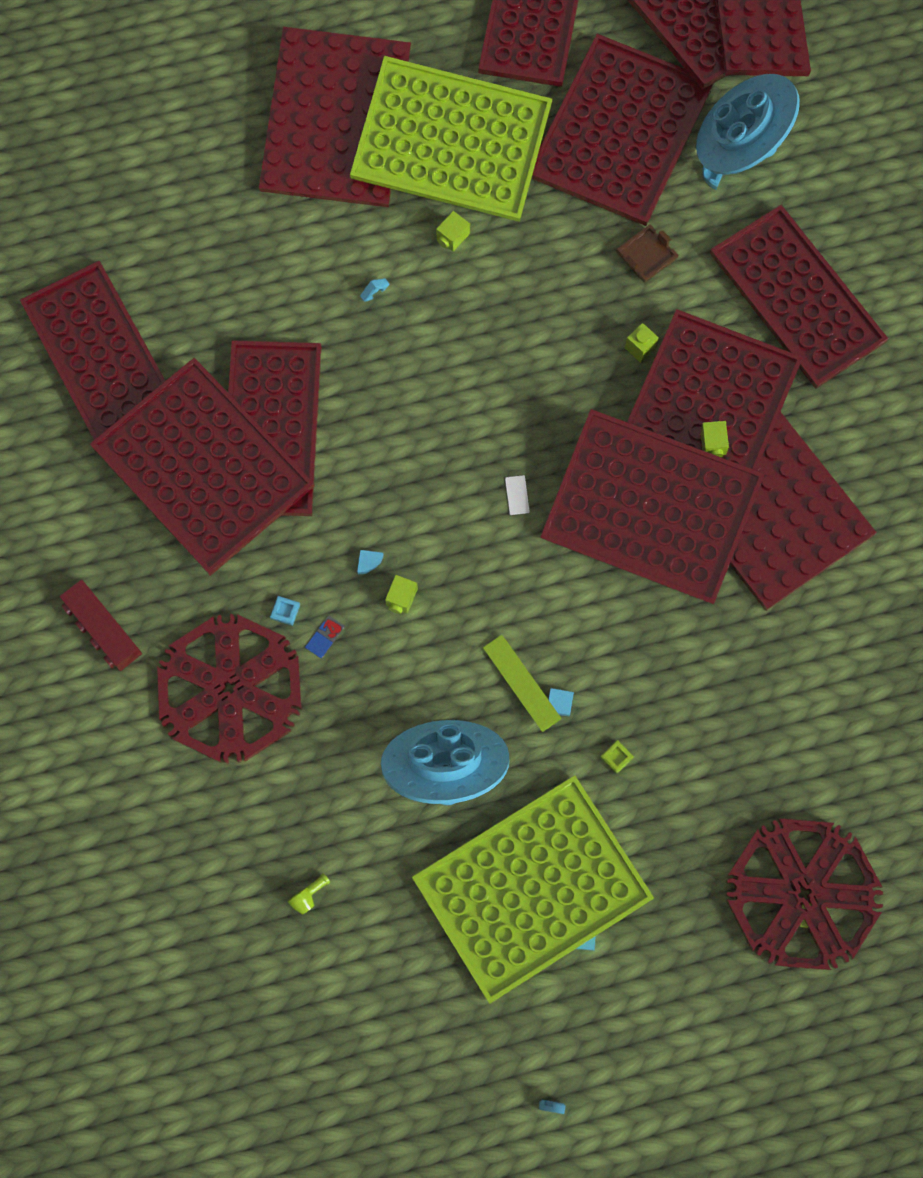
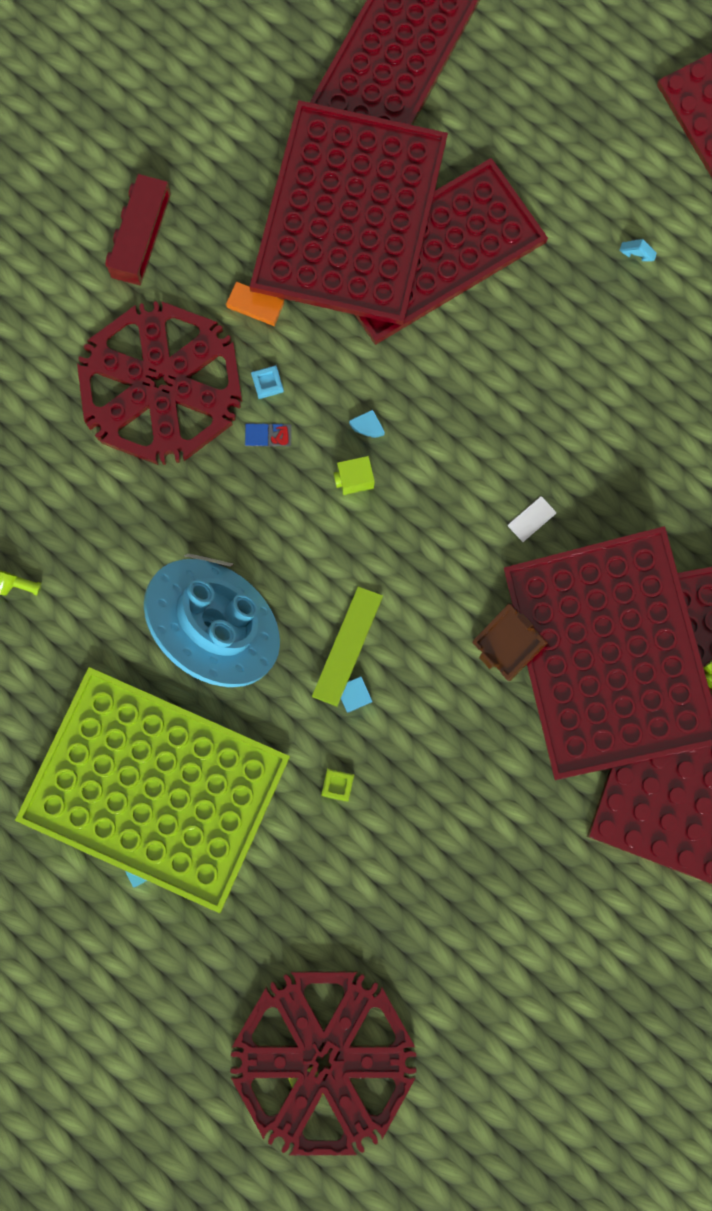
camera: 50 degrees right, 5 degrees up
none -> white sticker [184,553,233,566]
none -> orange tile [226,282,284,326]
none -> reddish brown piece [472,604,548,681]

